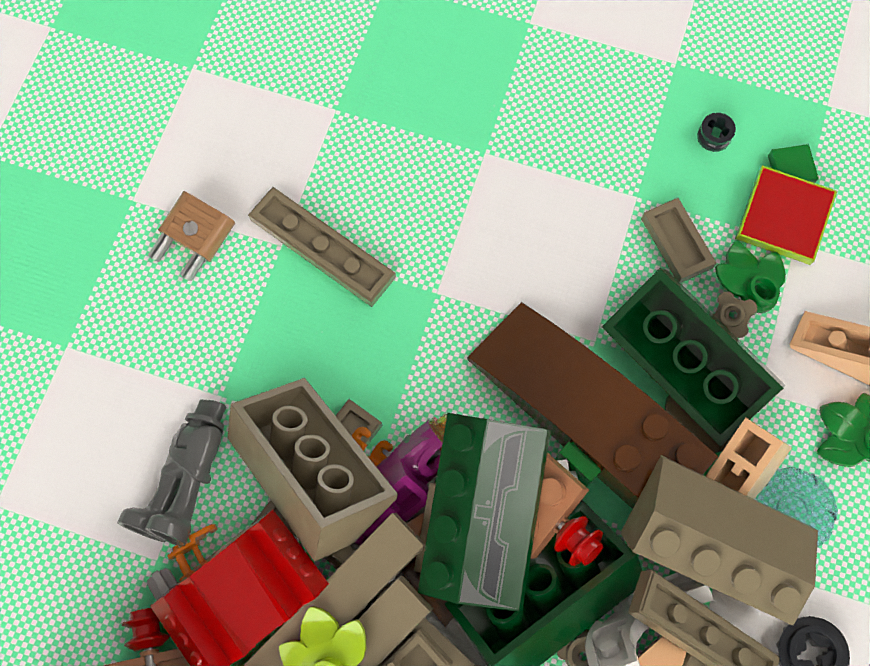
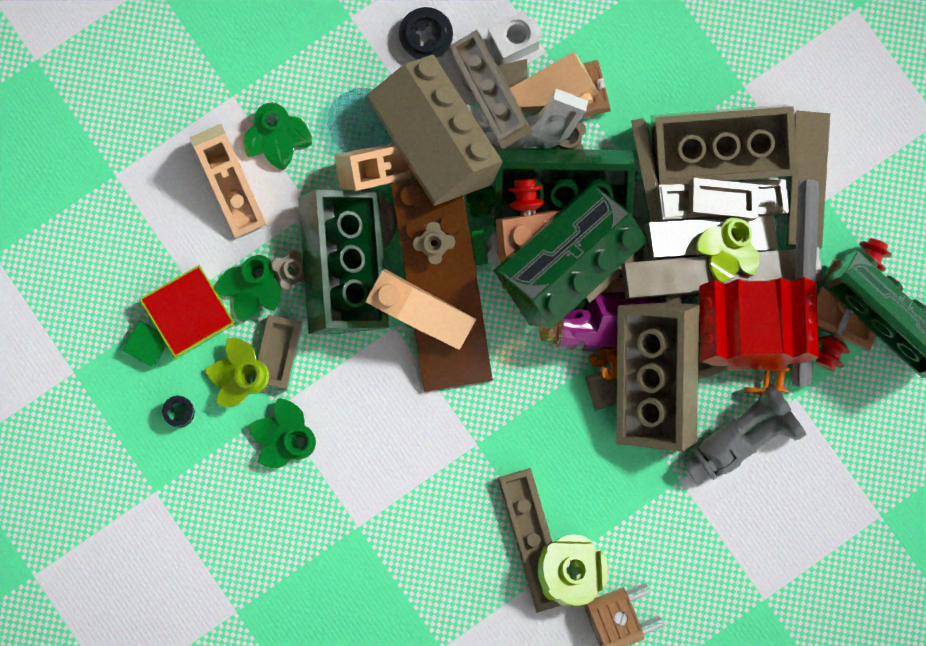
camera: 150 degrees left, 10 degrees up
none -> lime plate [205,338,269,407]
none -> green plate [249,398,316,468]
none -> light nougat slope [365,269,476,350]
none -> dark tan plate [413,222,455,264]
none -> green plant [466,185,495,217]
none -> plate [538,535,608,607]

